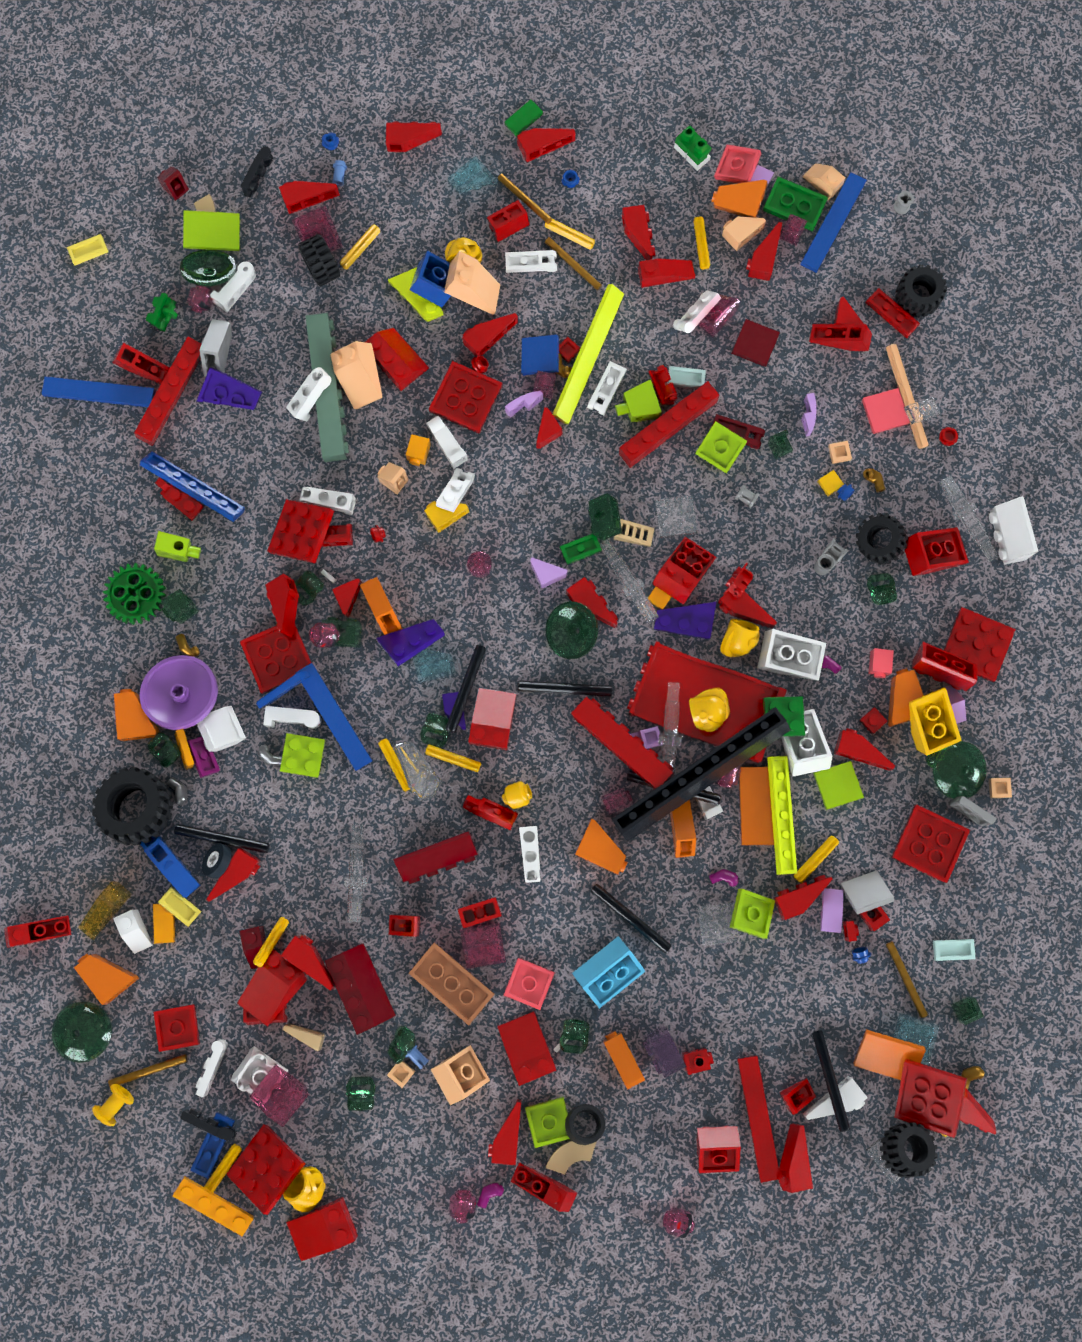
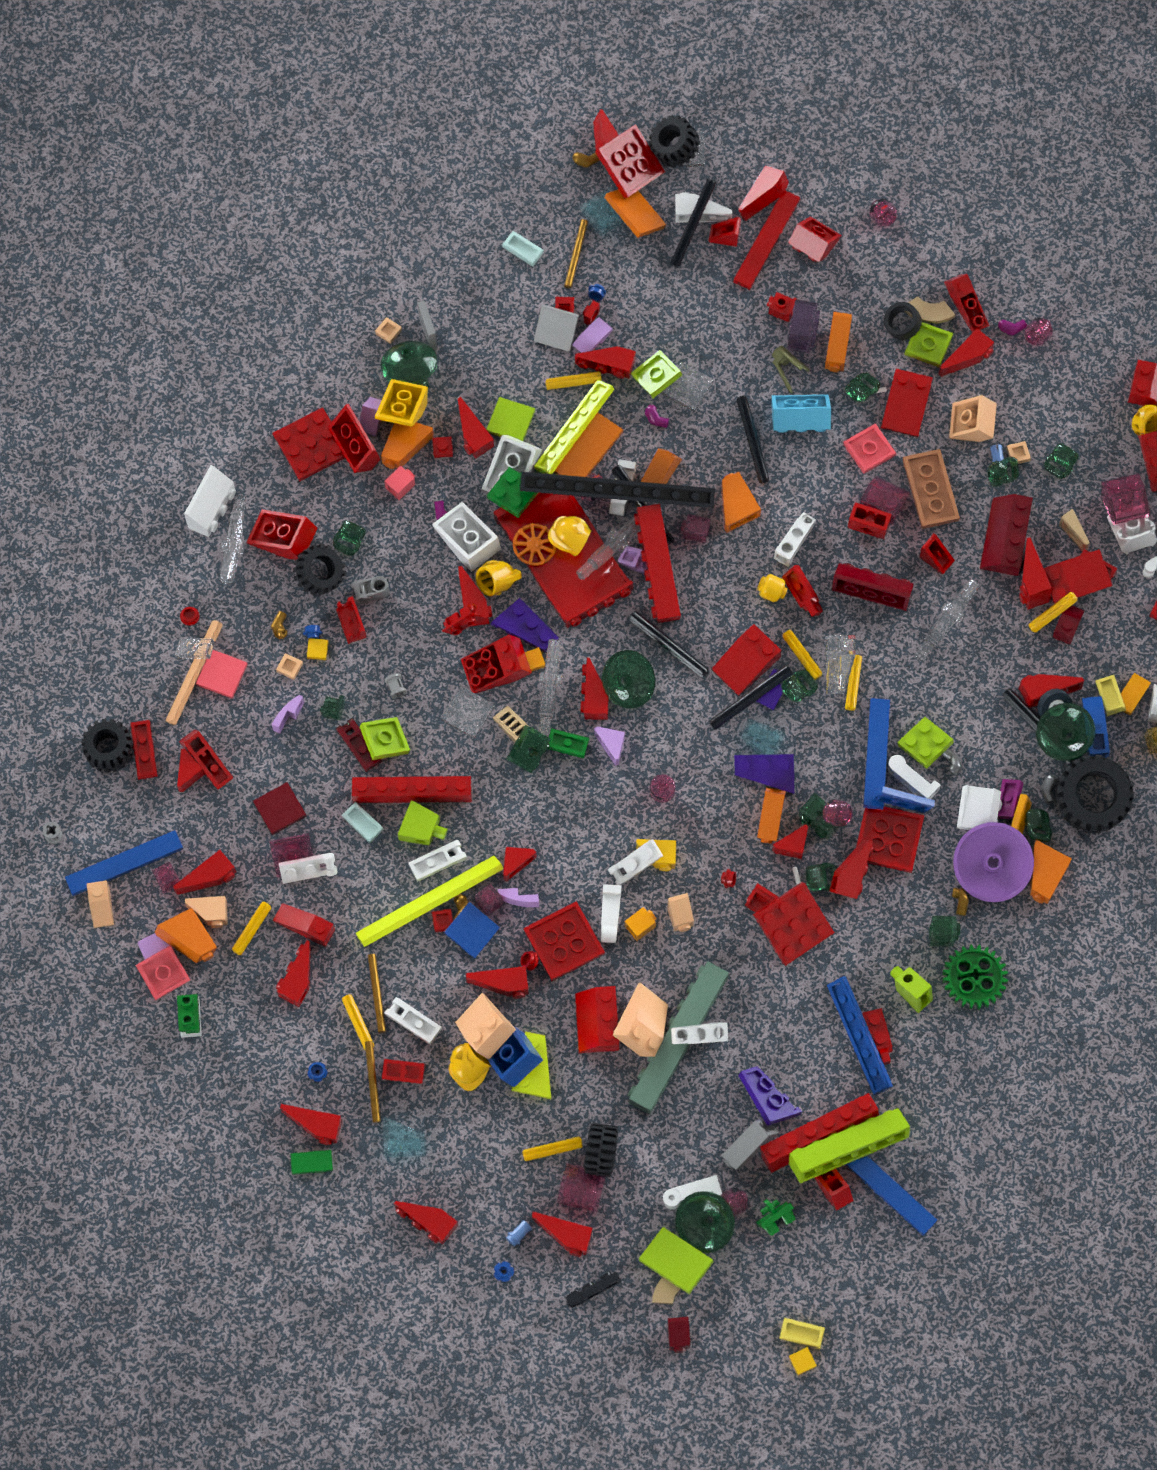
camera: 145 degrees left, 10 degrees down
white leg [299,487,356,515] -> none
red hinge [648,365,678,405] -> none
green plate [763,177,828,231] -> none
red plate [891,804,970,883] -> none
clear green panel [951,996,984,1025] -> none
none -> red hinge [336,596,366,644]
none -> orange wheel [513,523,556,566]
none -> olive plant [772,346,809,394]
none -> lime brick [789,1108,910,1183]
none -> yellow tile [789,1347,817,1375]
none -> clear green dish [1036,703,1096,761]

